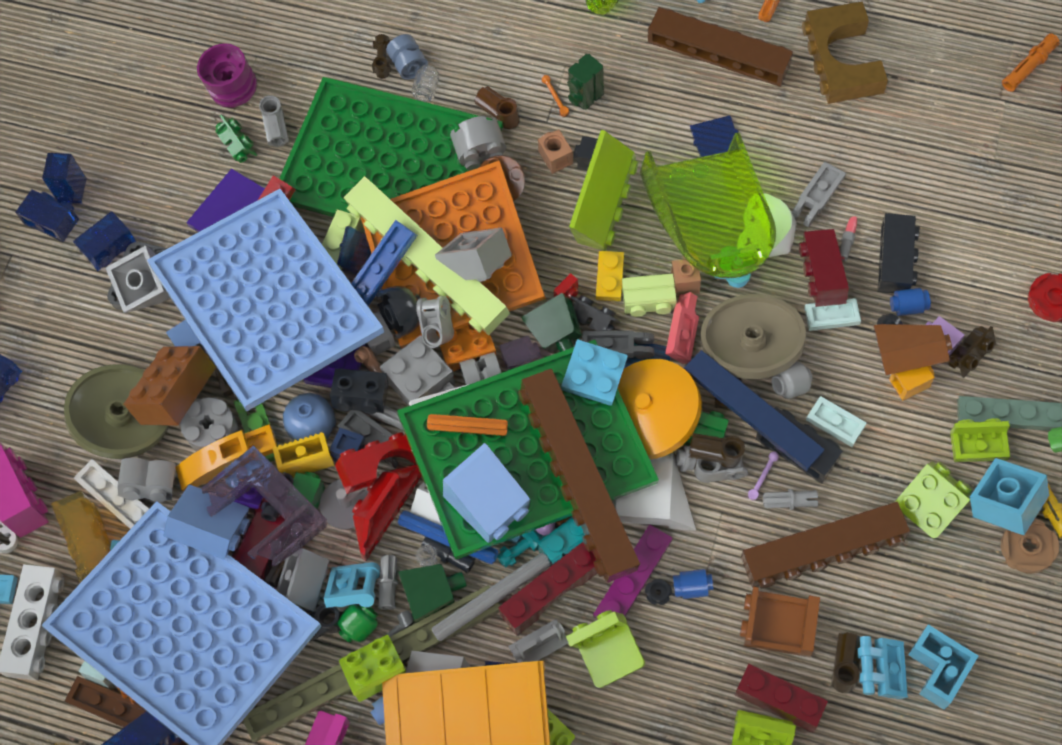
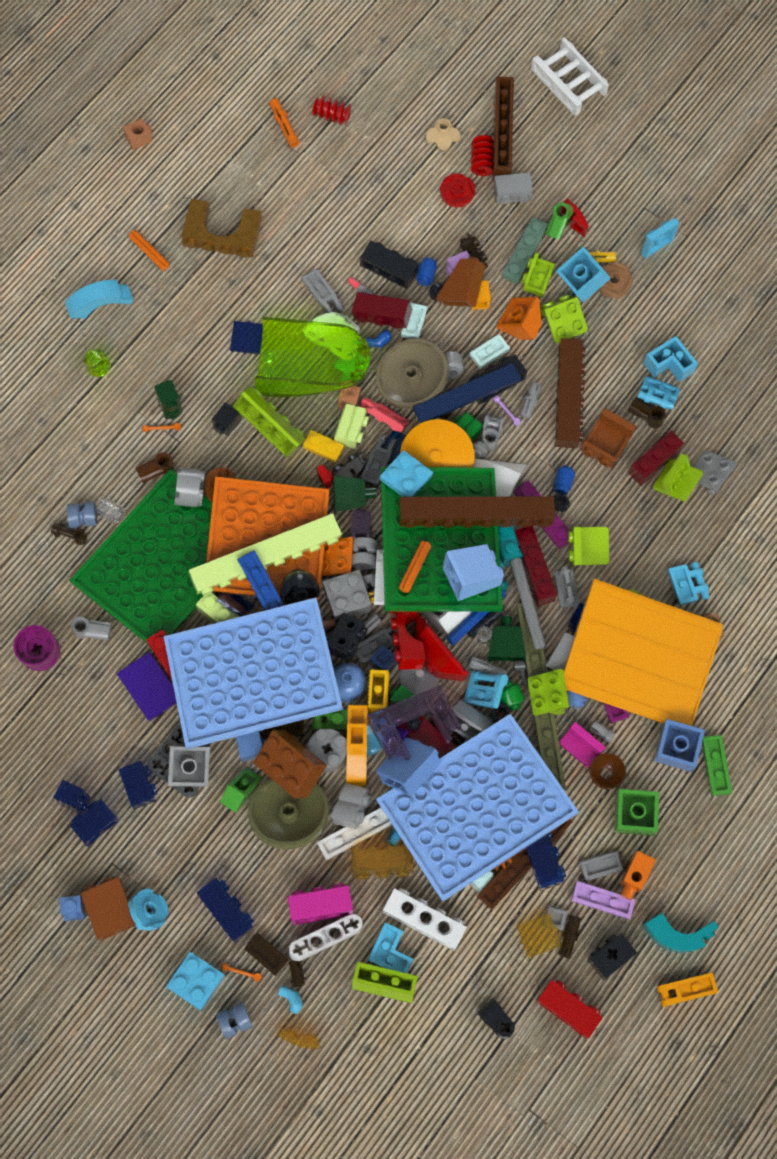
camera: 80 degrees left, 5 degrees up
green hinge [215,114,258,163] -> none
light grey piece [416,296,454,348] -> none
light grey slope [435,228,512,282] -> none
nougat brick [538,129,573,174] -> none
reddish brown brick [648,7,793,87] -> none
dark brown piece [689,433,745,468] -> none
none -> bright green slope [220,767,262,813]
none -> blue arm [366,330,391,348]
none -> orange slope [496,297,542,340]

